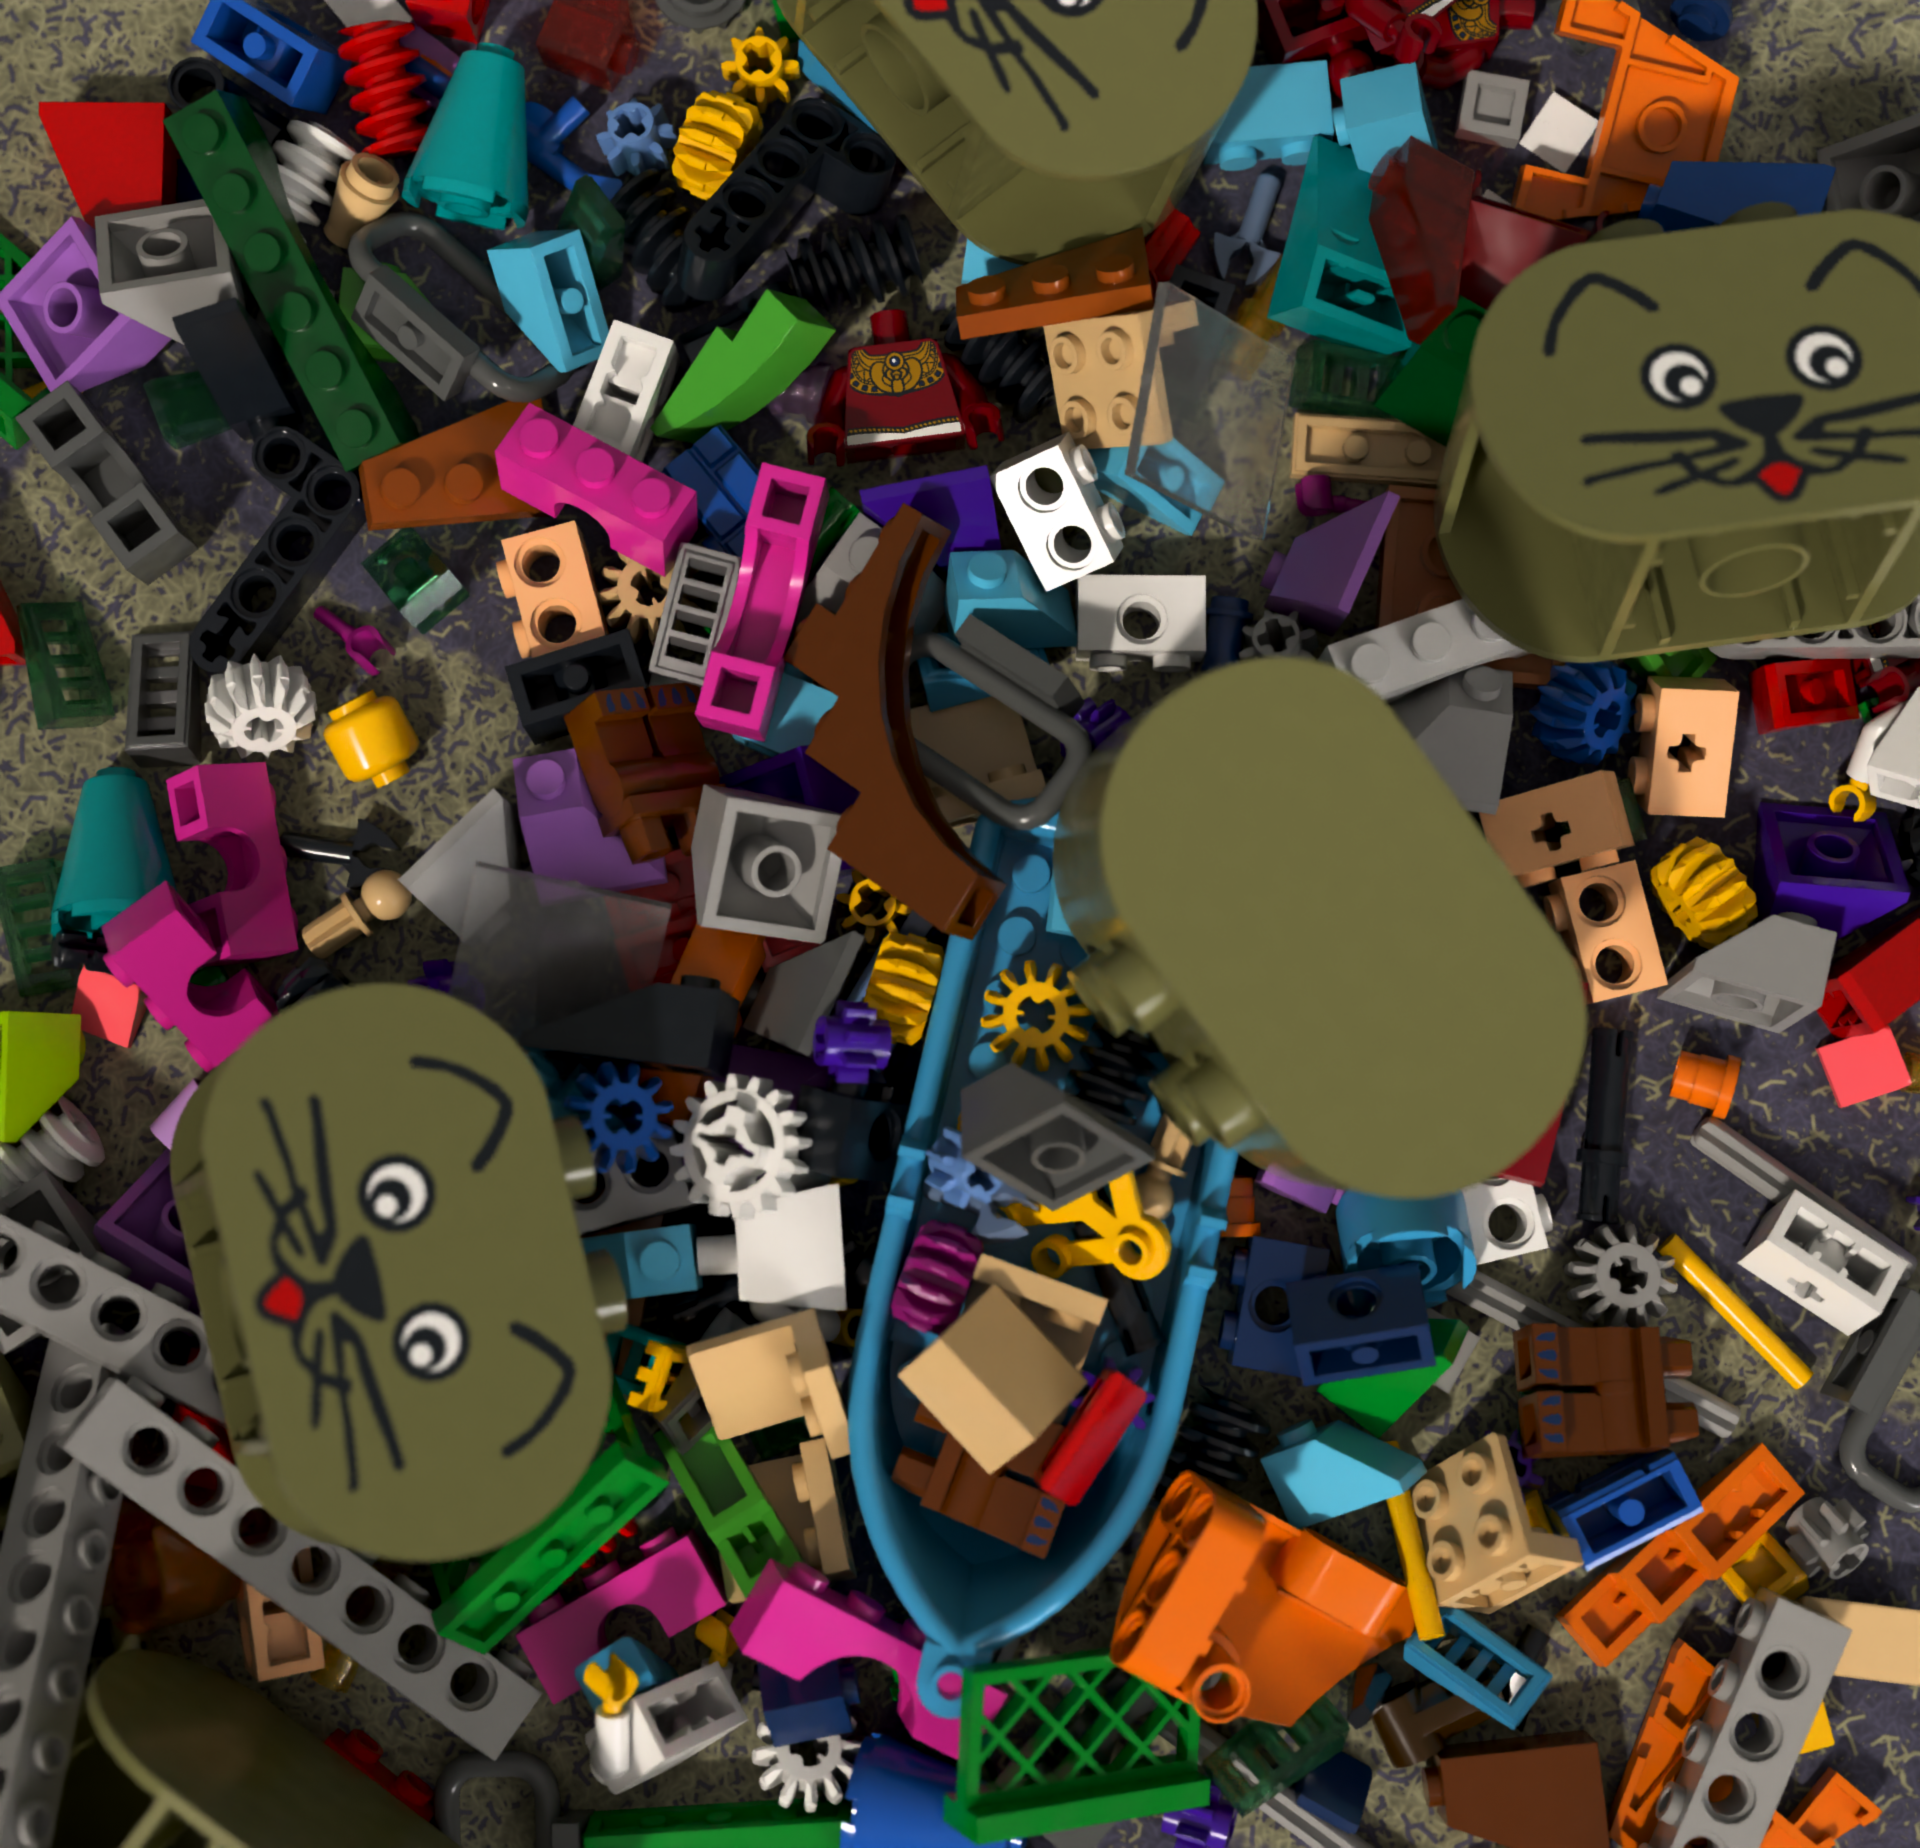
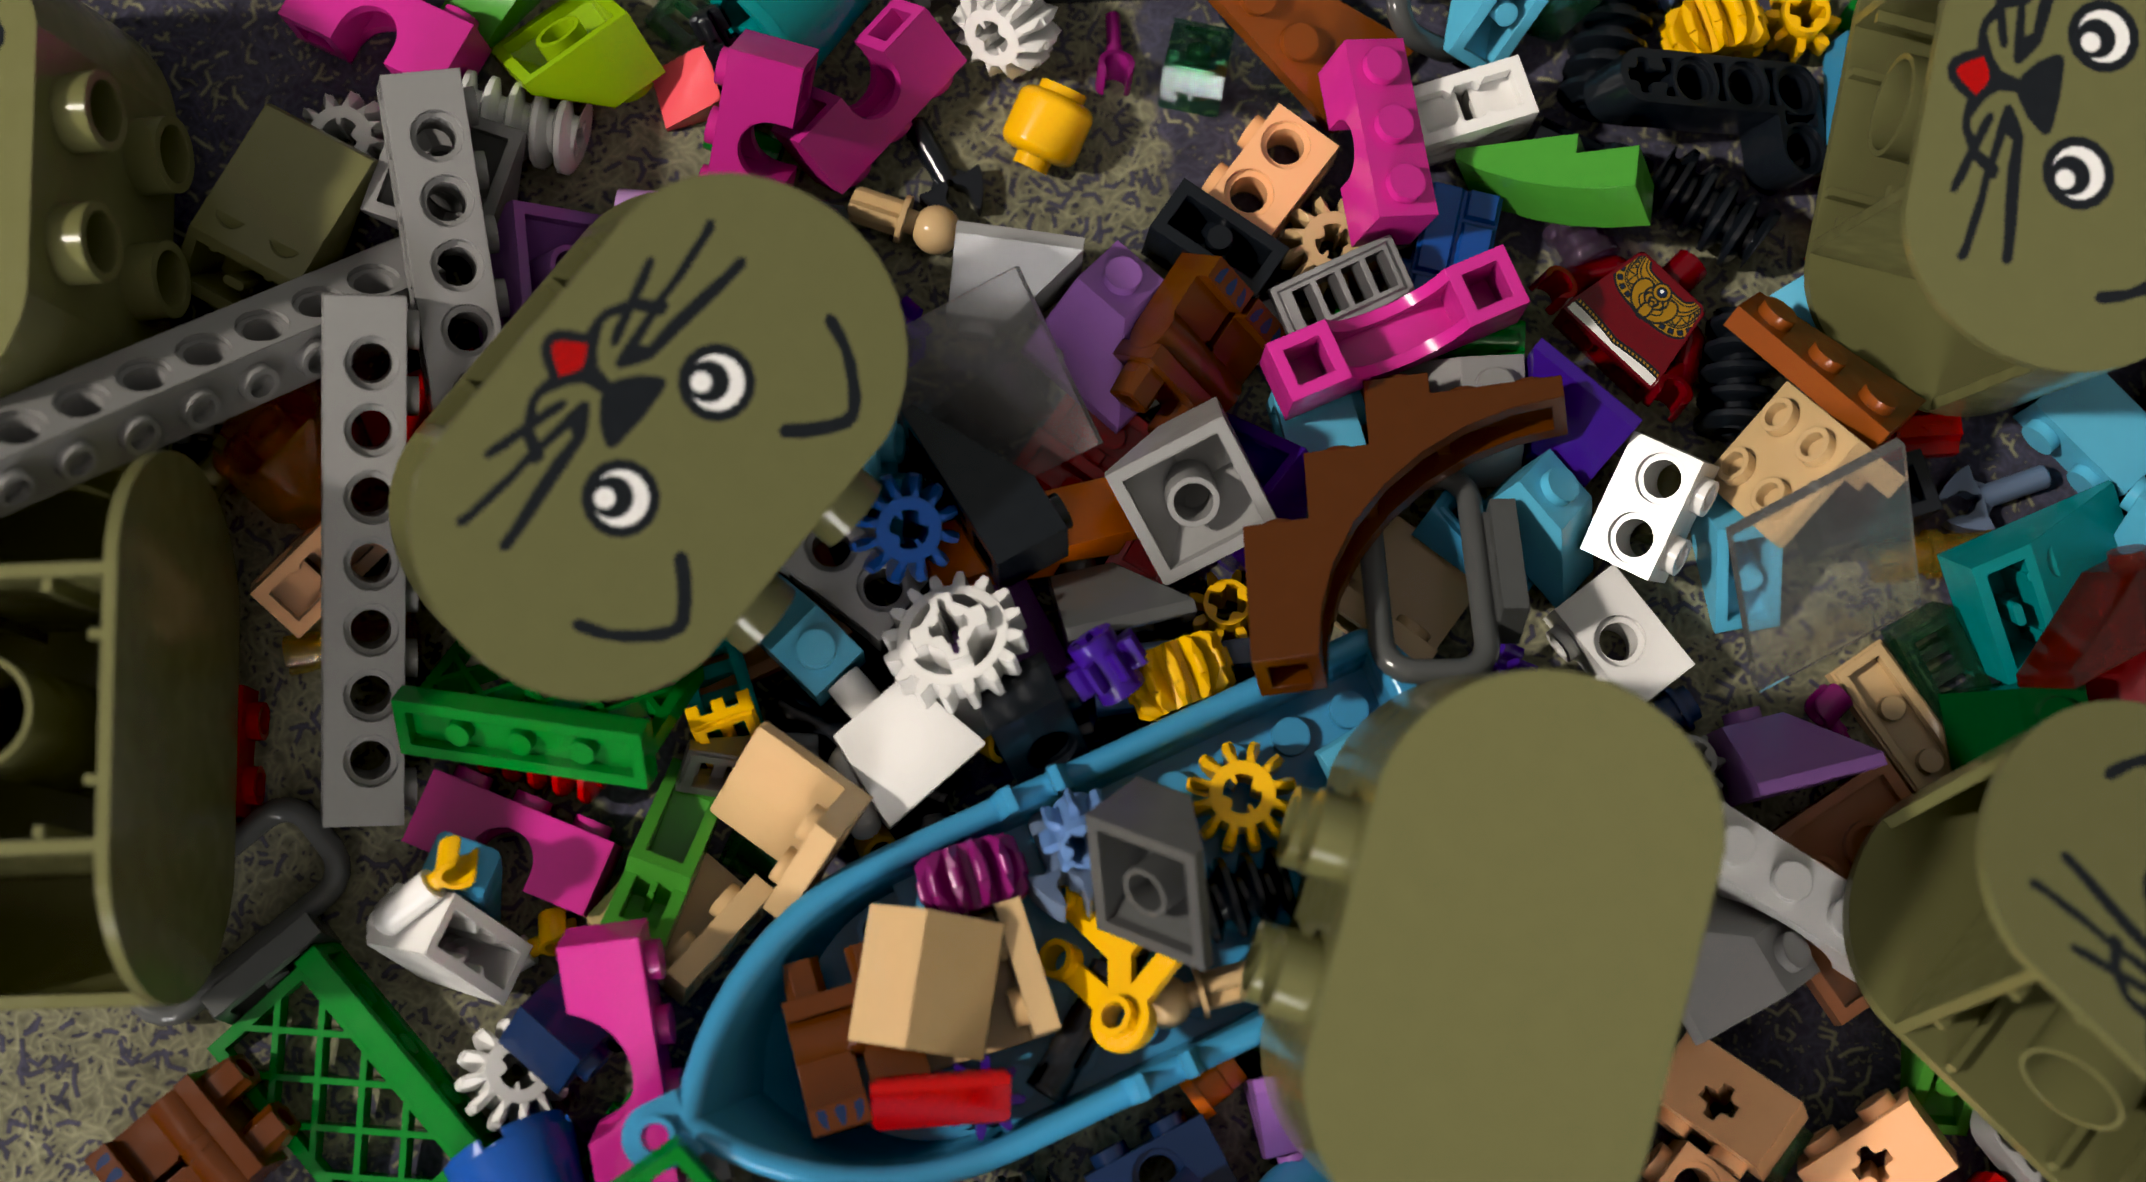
camera: 45 degrees right, 5 degrees down
blue gear [1529,660,1638,765] -> none

